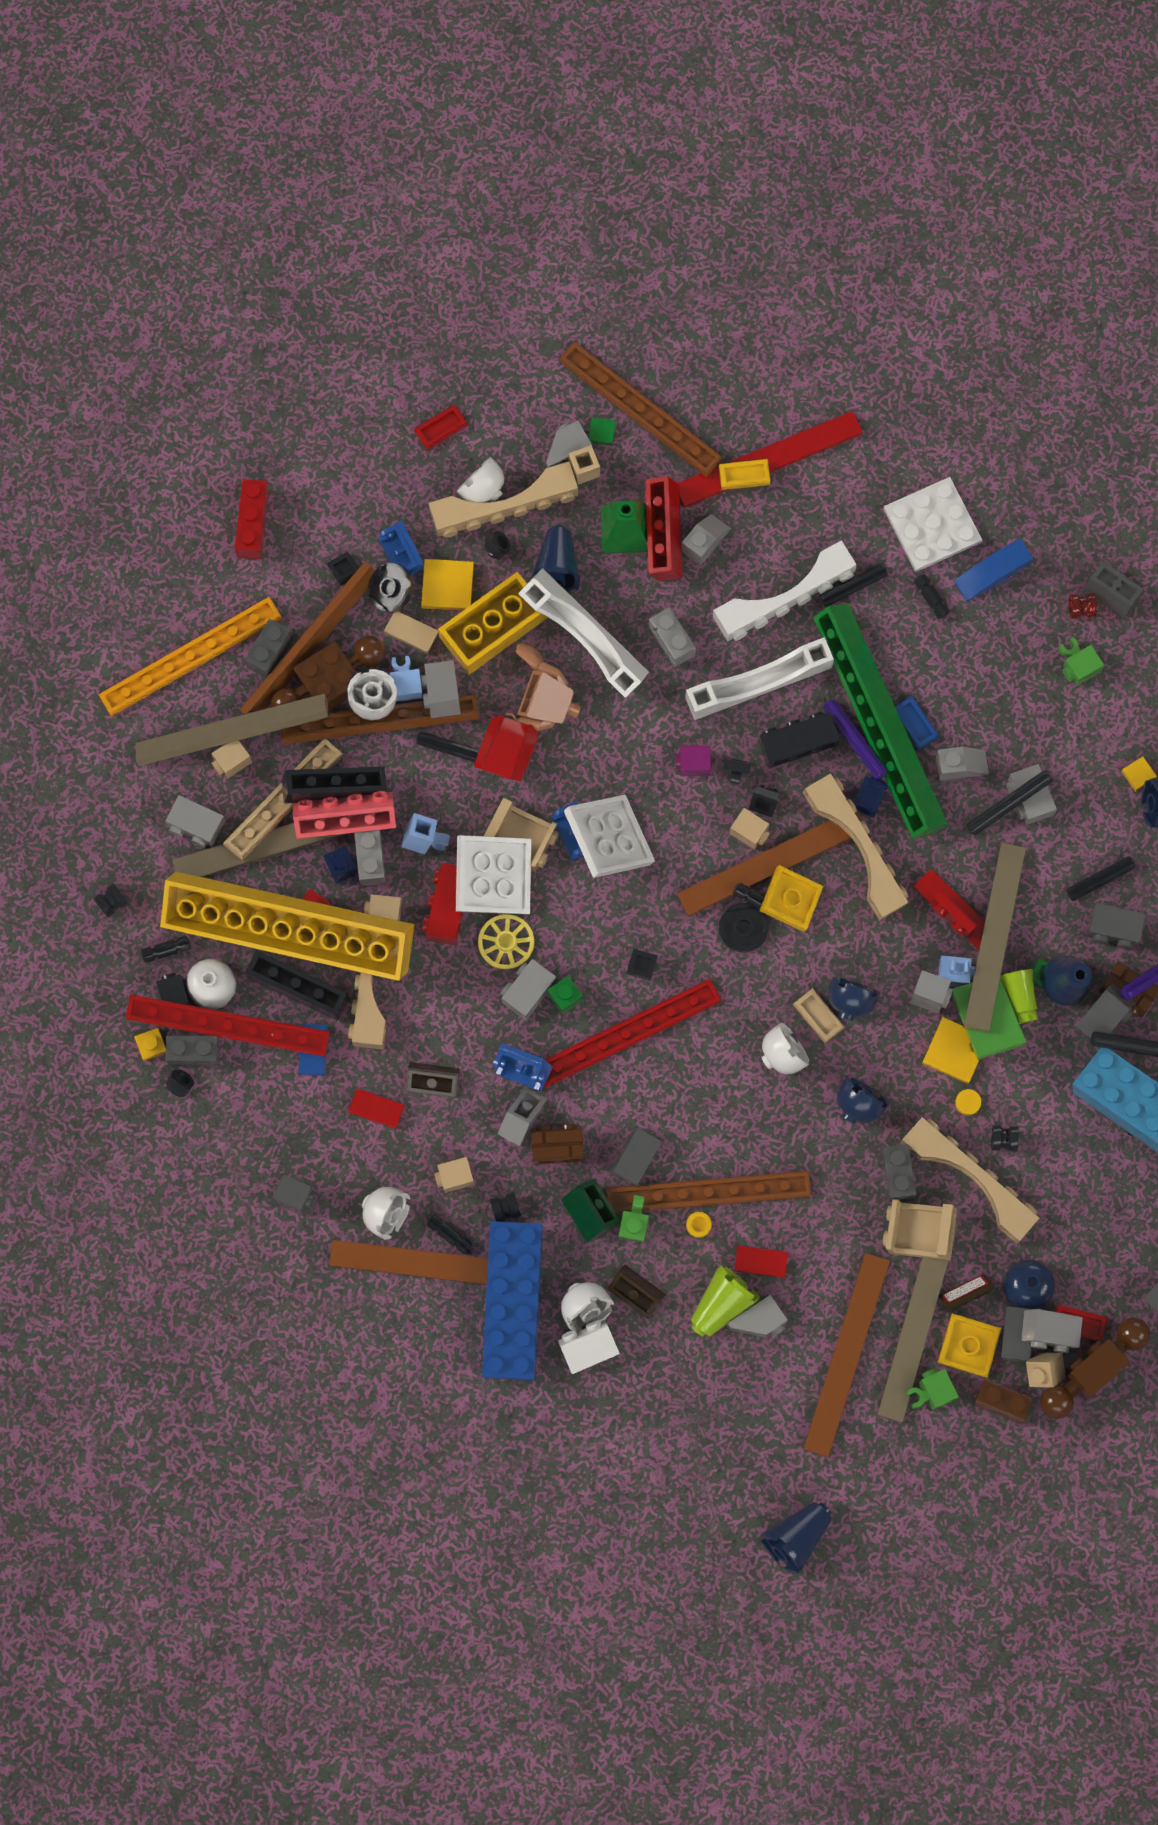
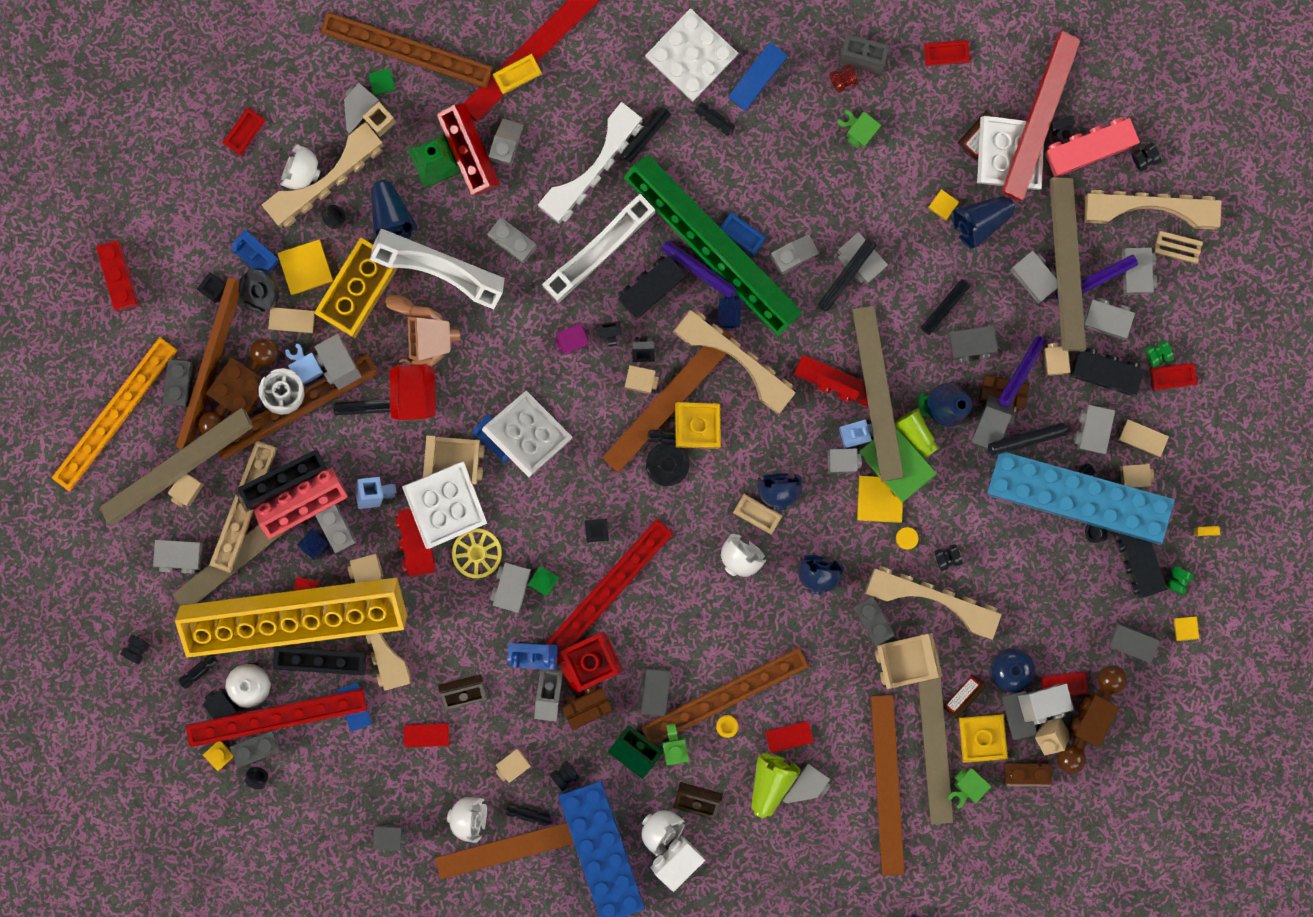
camera: 20 degrees left, 10 degrees up
none -> red slope [558,631,622,692]

